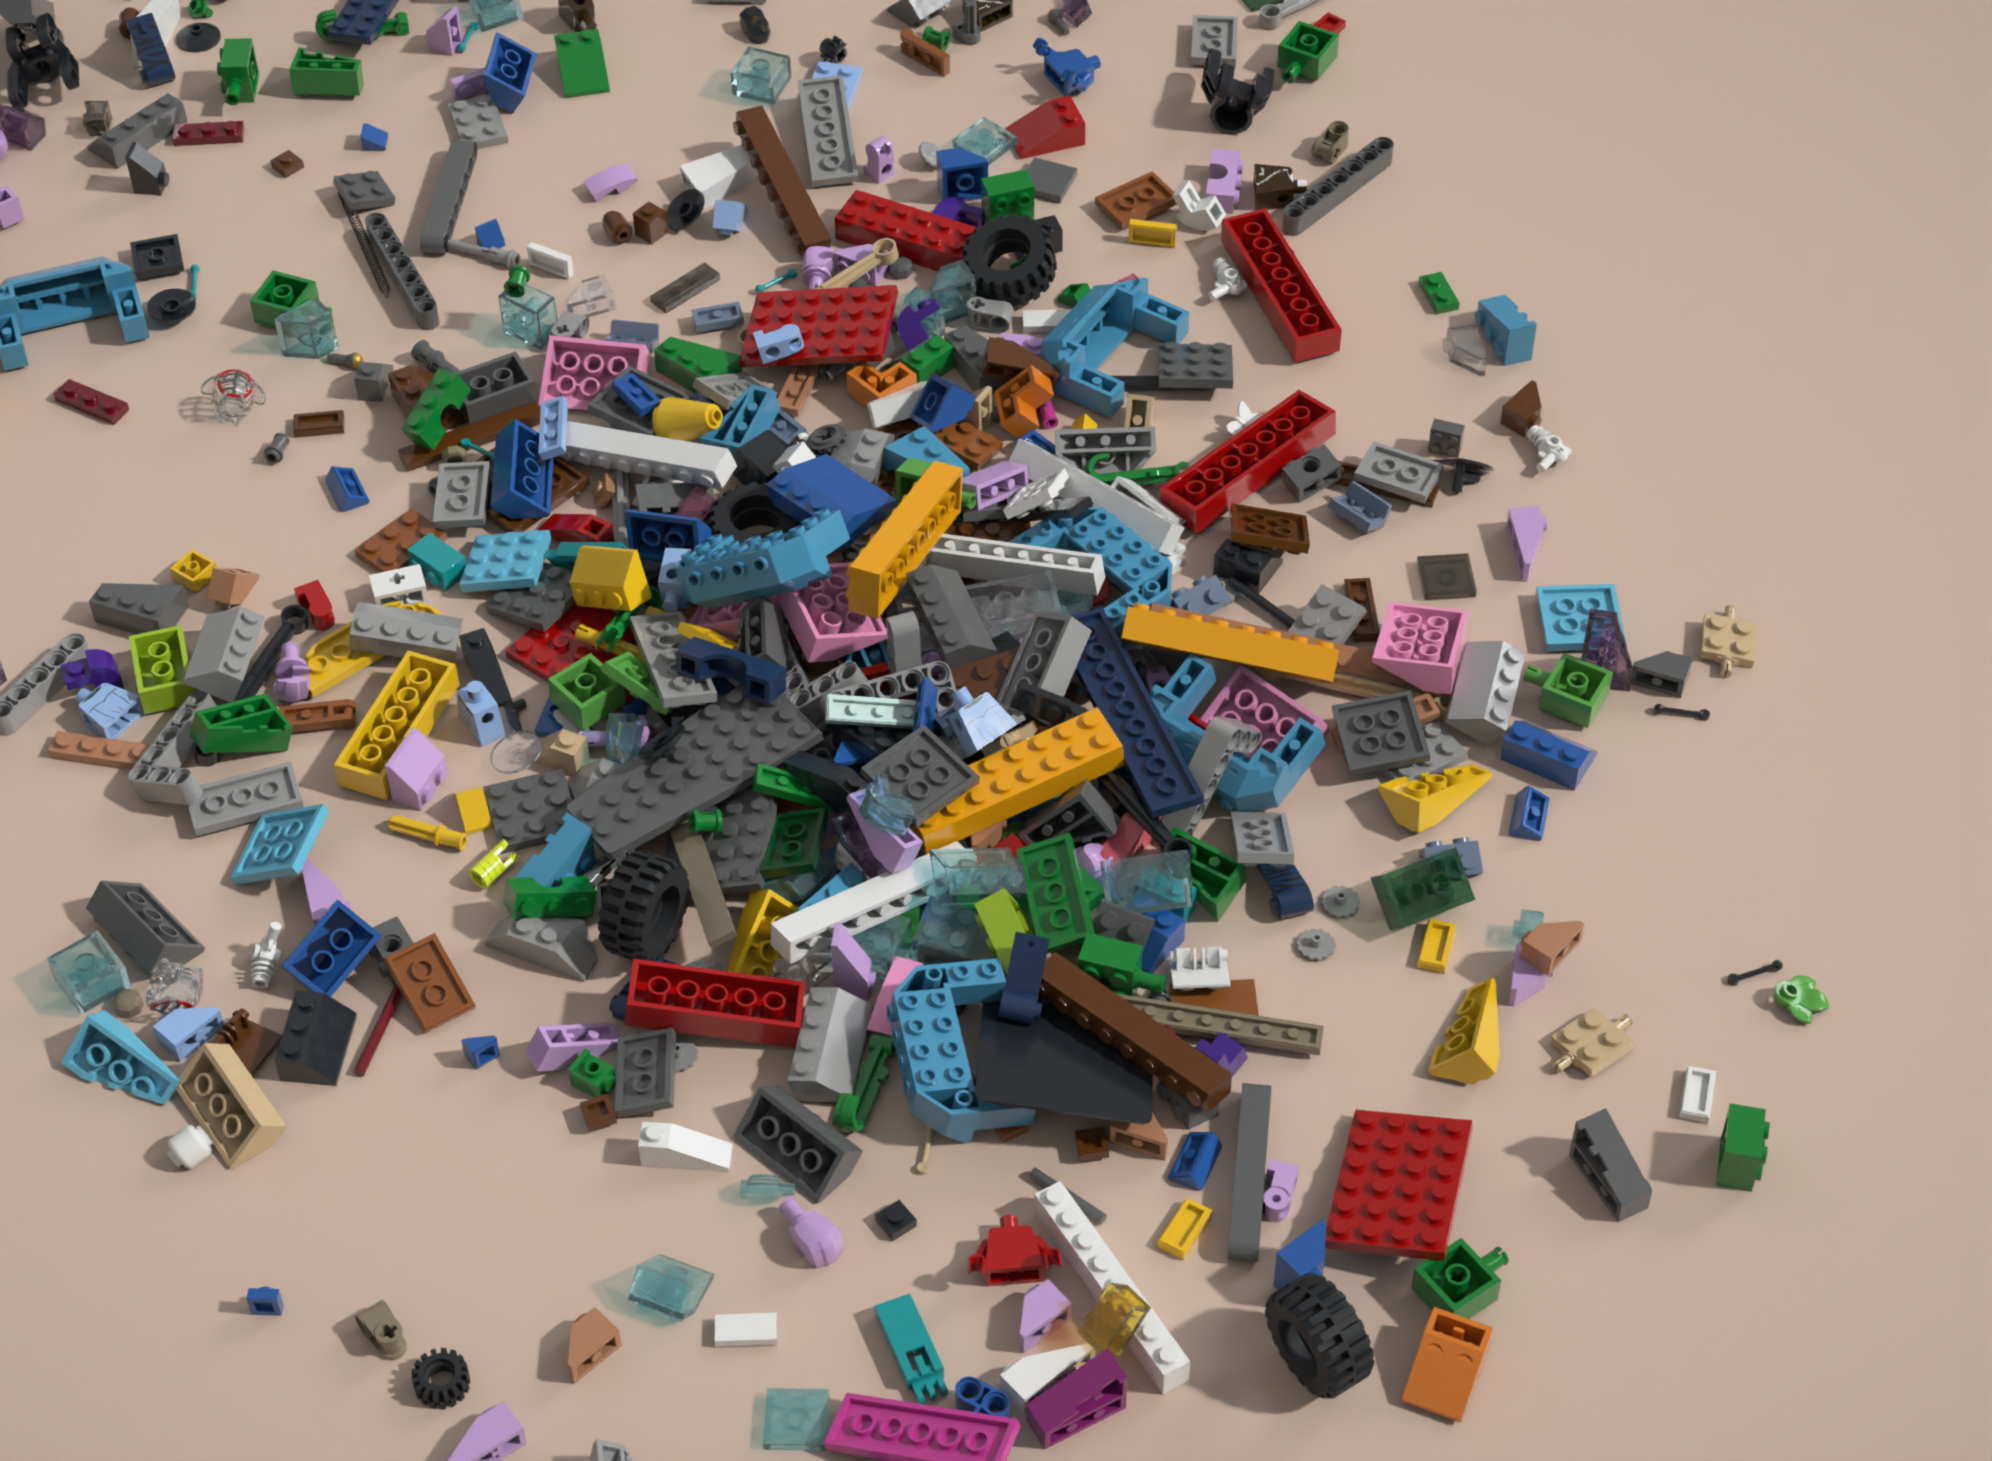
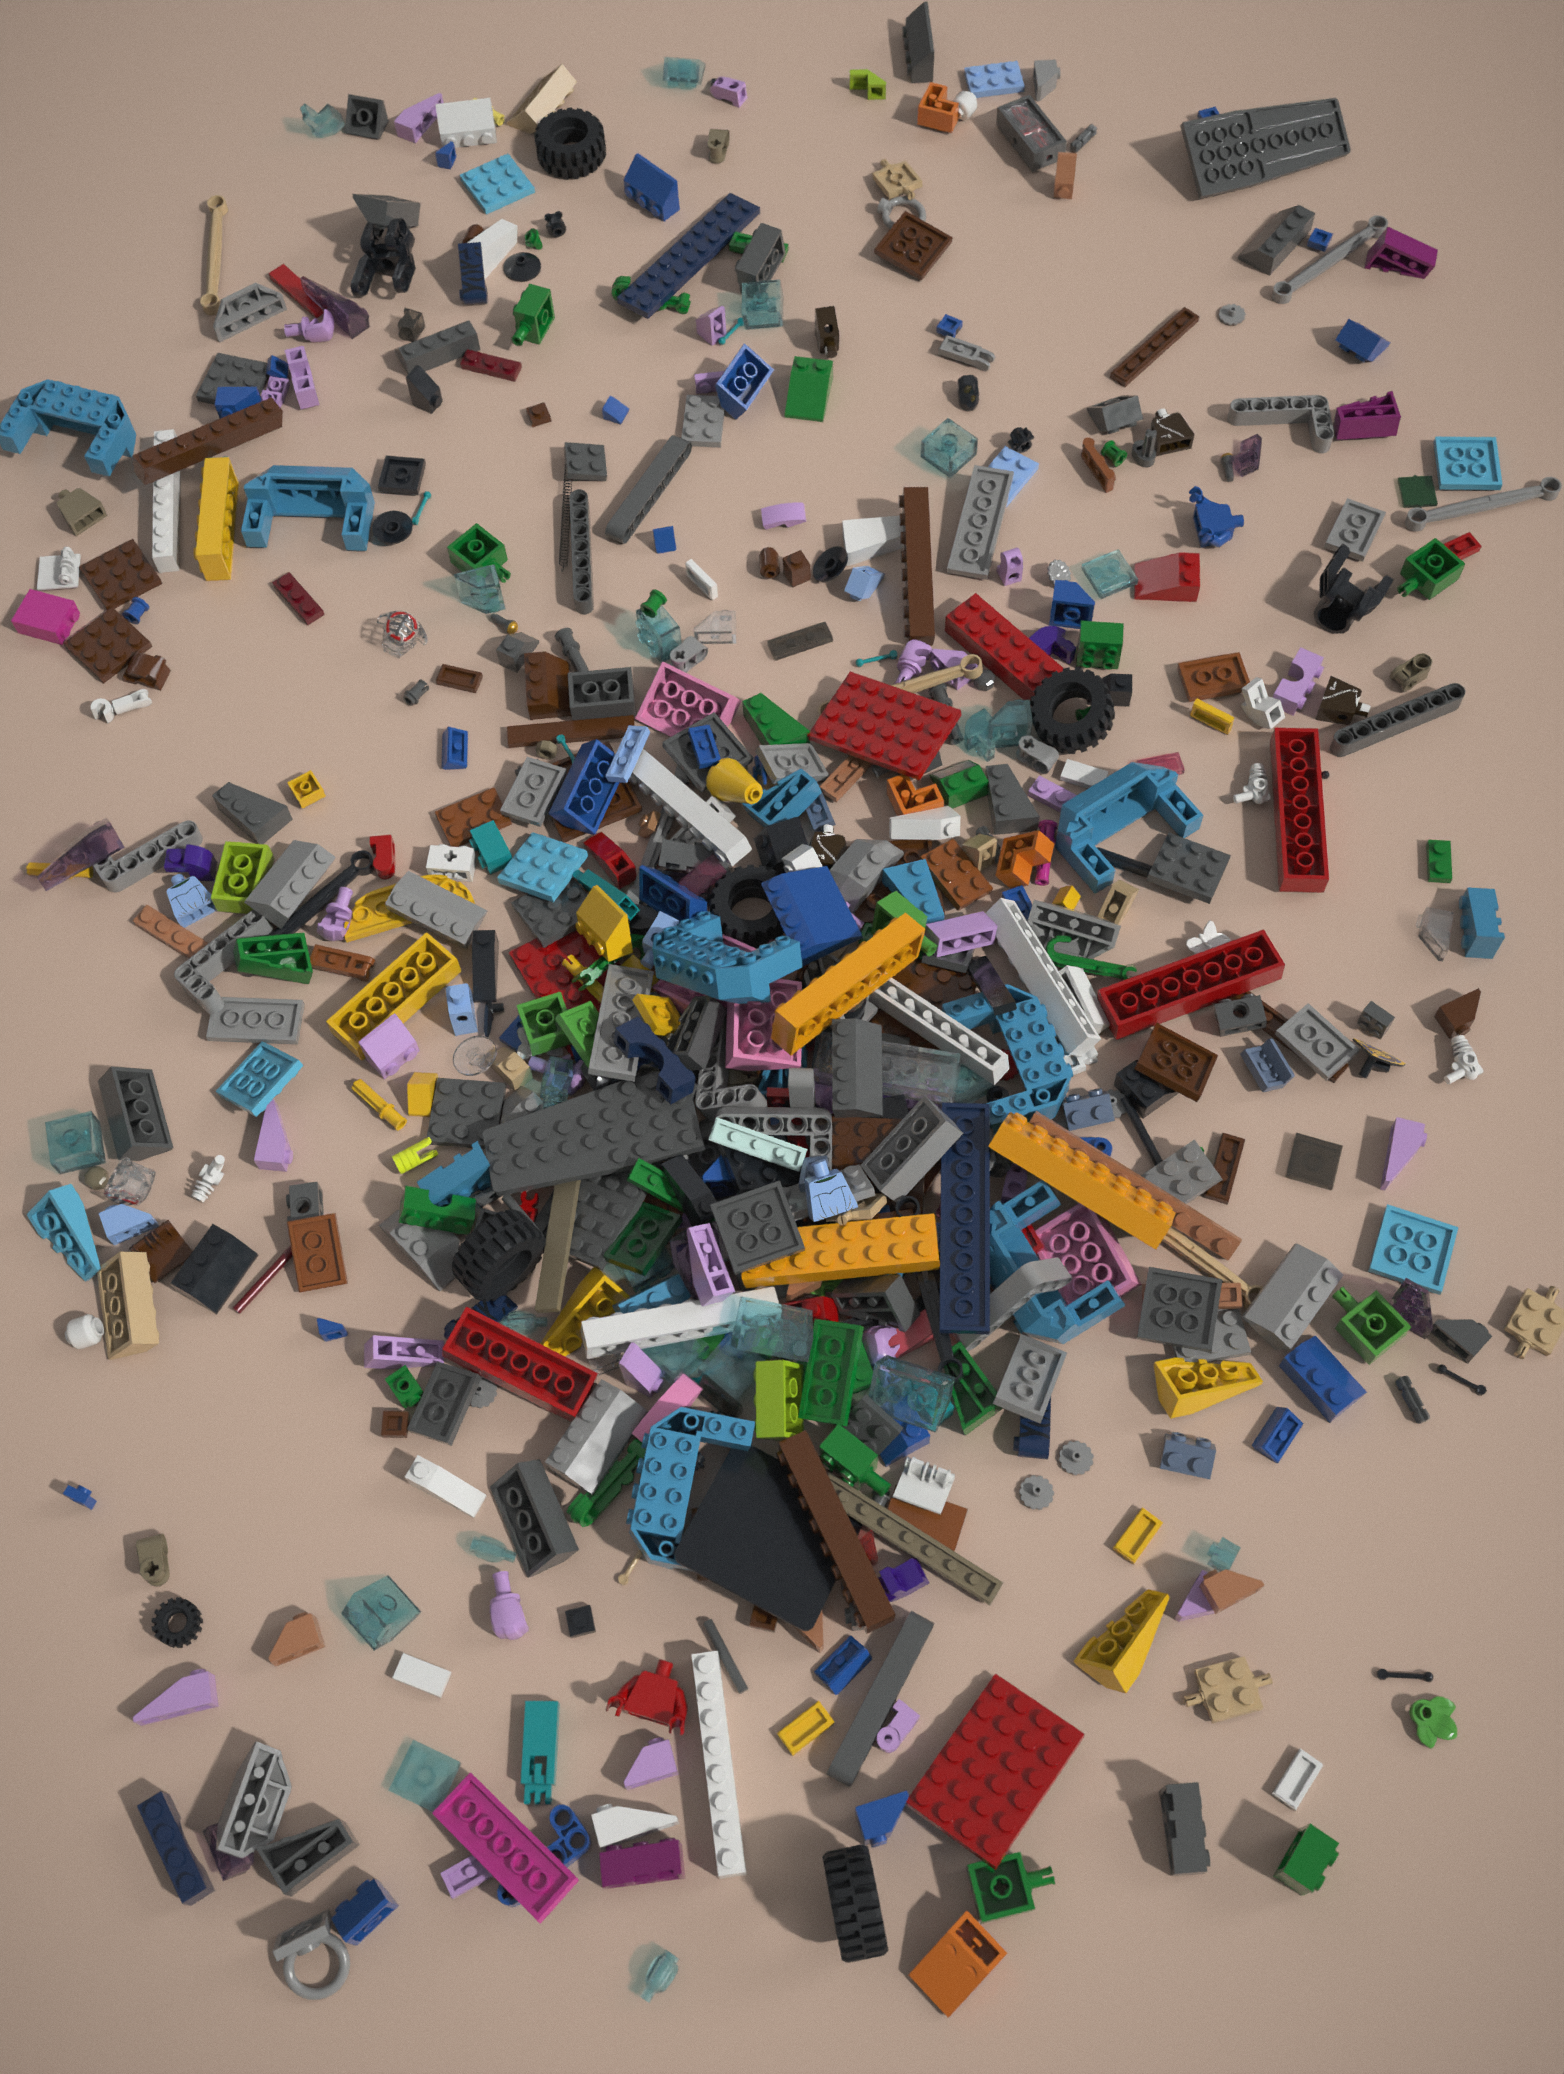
camera: 25 degrees right, 15 degrees up
nougat slope [207,568,260,608] -> none
blue slope [280,899,382,997] -> none
green wedge [289,47,364,97] -> none
green arch [401,368,471,451] -> none
light grey pin [447,239,520,268] -> none
sand blue bracket [605,319,660,353] -> none
black dish [638,724,686,760] -> none
green bush [689,809,723,834] -> none
sand blue plate [692,302,744,333] -> none
light blue leg [753,324,804,364] -> none
dark grey gear [807,424,847,454] -> none
clear light blue brick [859,773,914,837] -> none
dark purple brick [897,297,941,350] -> none
blue slope [909,373,976,432] -> none
blue slope [912,677,938,733] -> none
reddish brown slope [982,337,1060,388] -> none
dark blue door [998,931,1050,1025] -> none
white plate [1003,468,1069,519] -> none
black hinge [1010,681,1089,725] -> none
dark grey tile [1027,157,1077,203] -> none
green slope [1057,283,1091,308] -> none
clear yellow brick [1078,1283,1151,1358] -> none
clear green brick [1370,847,1476,930] -> none
bright pink slope [1372,602,1468,694] -> none
none -> dark grey axle [1395,1375,1430,1424]

